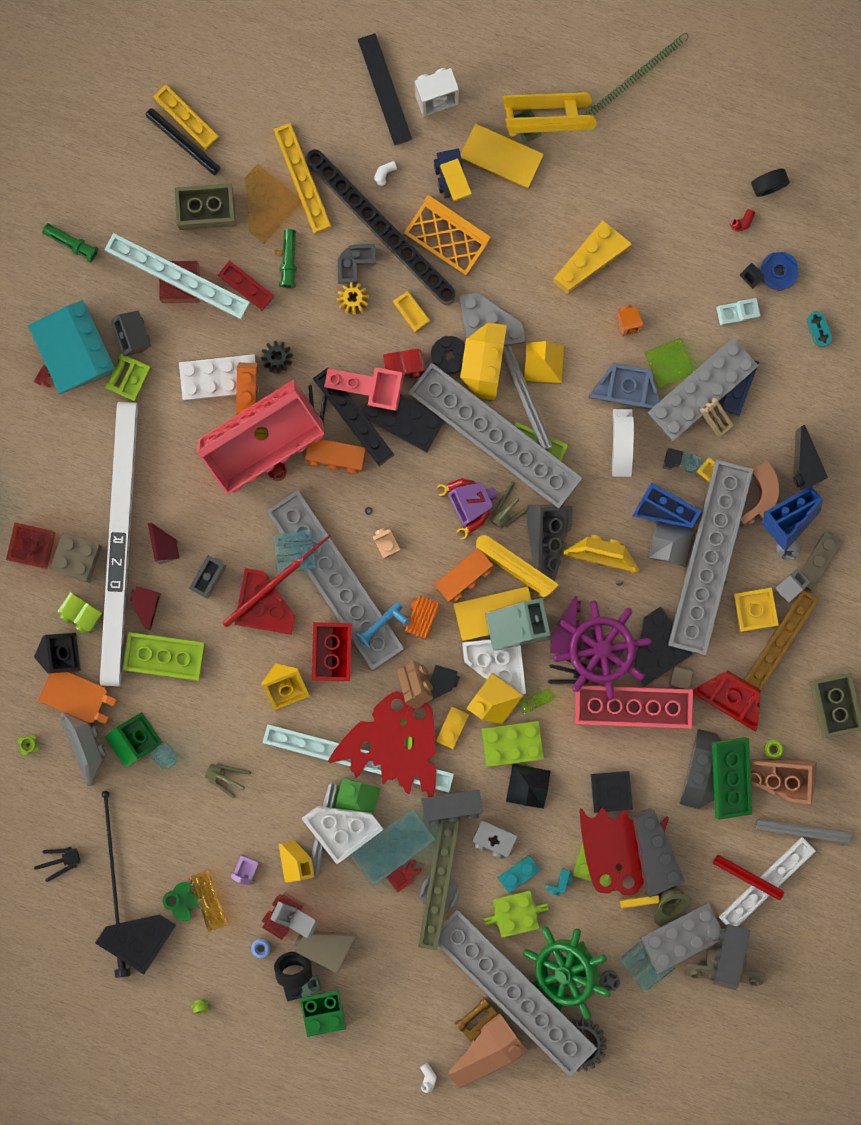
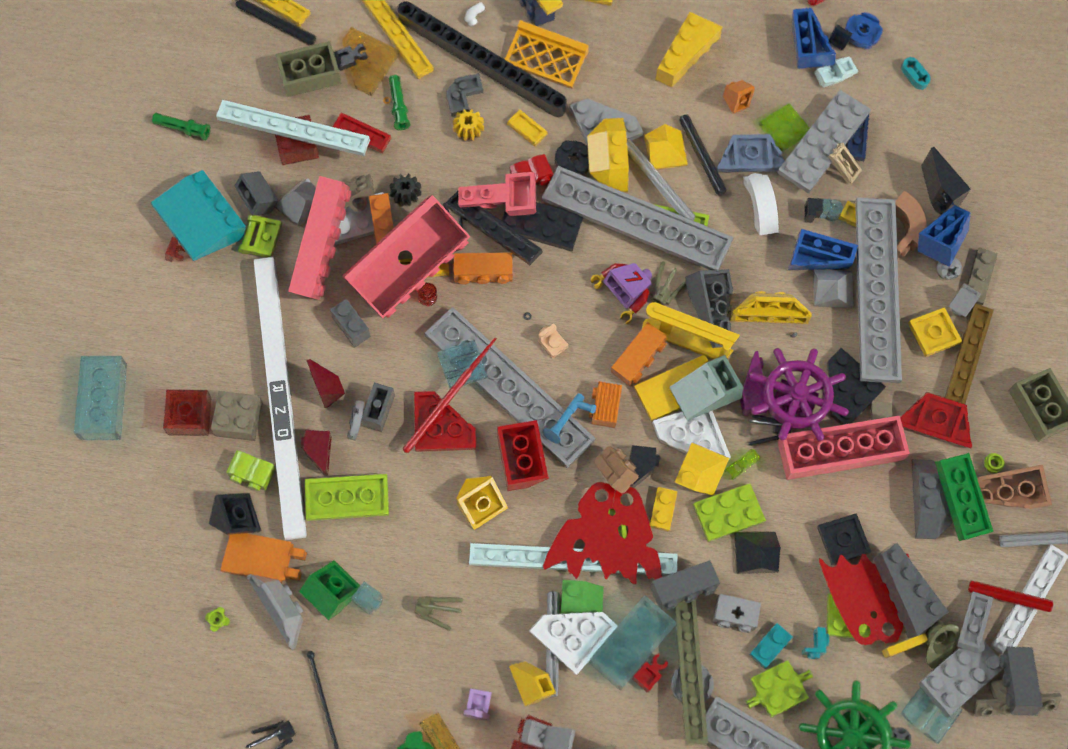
camera: 20 degrees left, 15 degrees down
none -> light grey slope [275,178,316,226]
none -> coral brick [288,176,351,300]
none -> dark grey brick [330,299,371,348]
none -> black plate [333,44,368,71]
none -> dark tan plate [345,174,374,212]
none -> light grey tile [347,400,364,441]
none -> black axle [679,114,727,196]
none -> blue wedge [792,8,836,69]
none -> light grey plate [957,592,993,653]

